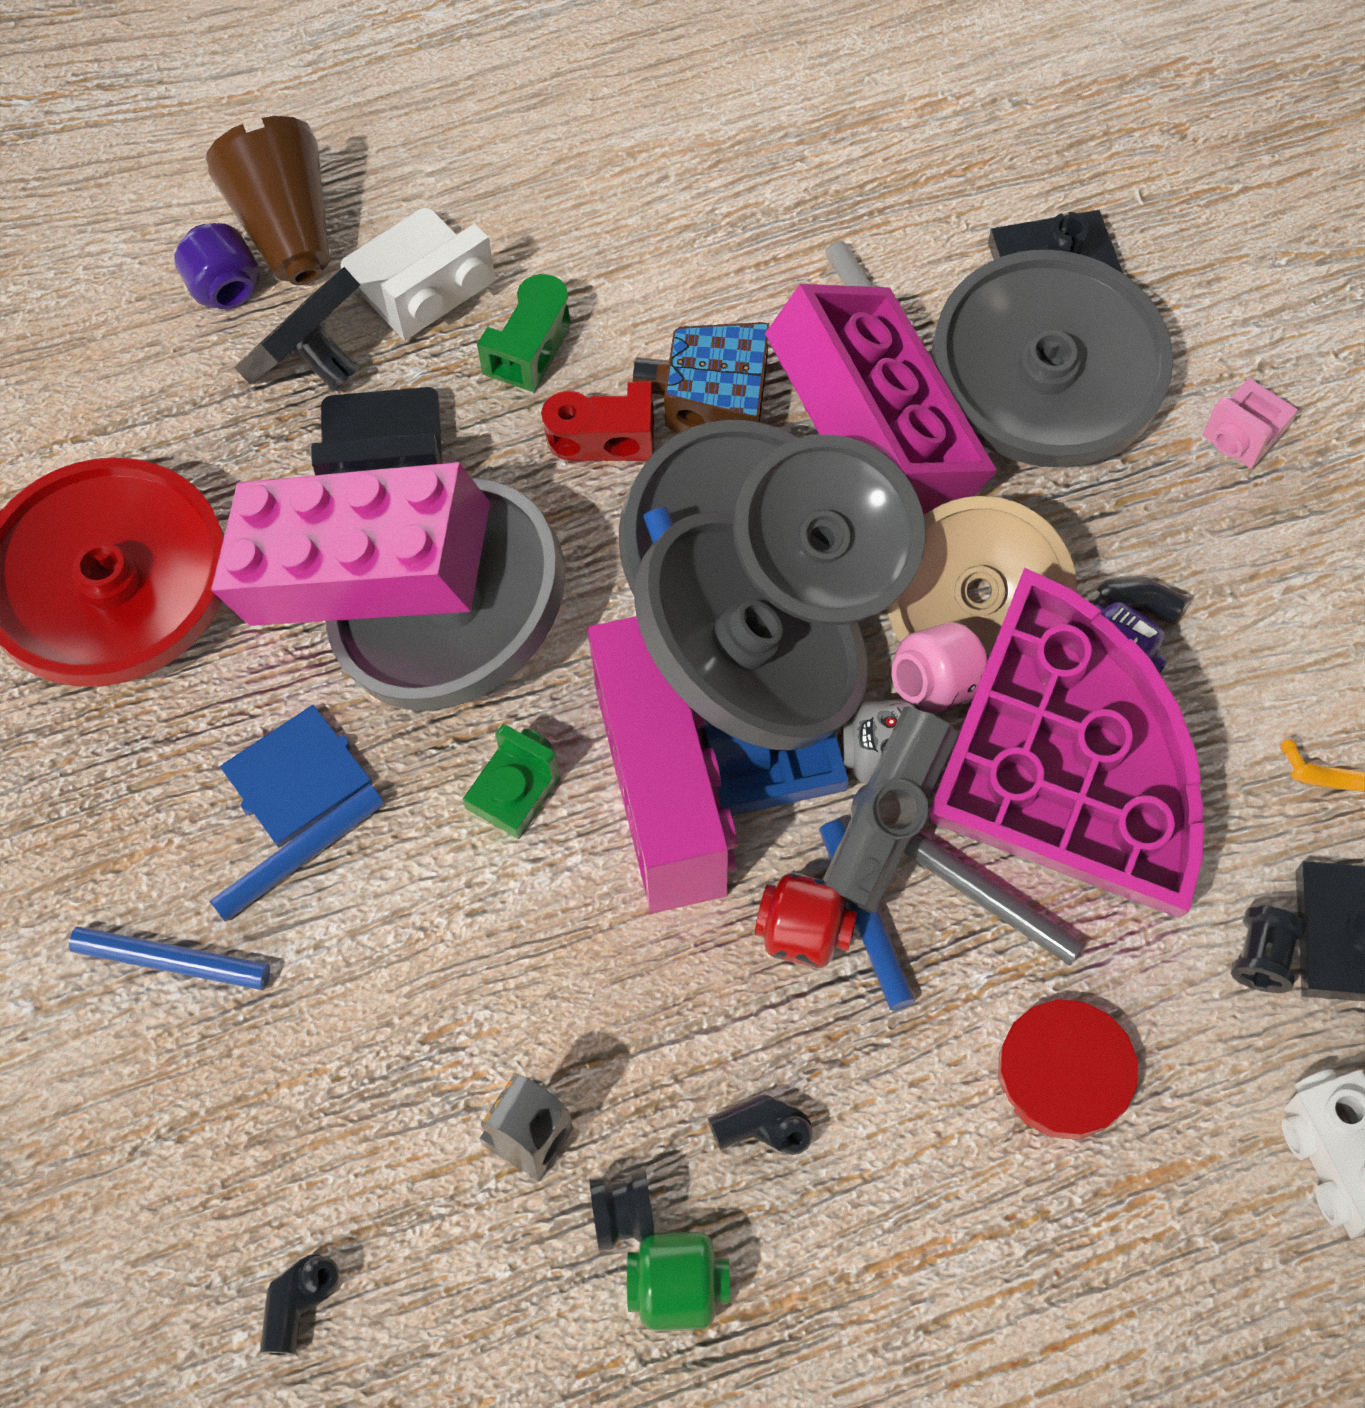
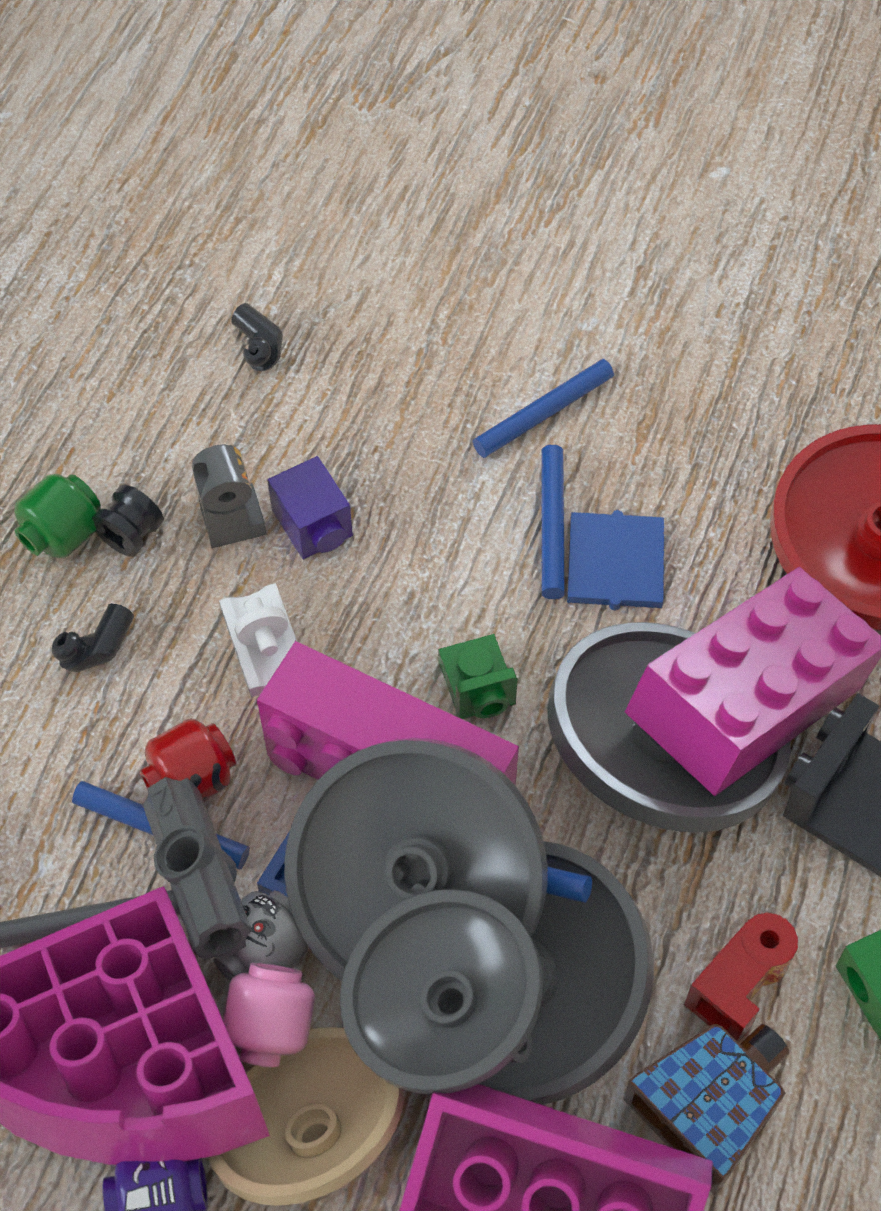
camera: 130 degrees right, 5 degrees down
none -> white hips [219,583,297,698]
none -> dark purple brick [267,456,353,560]

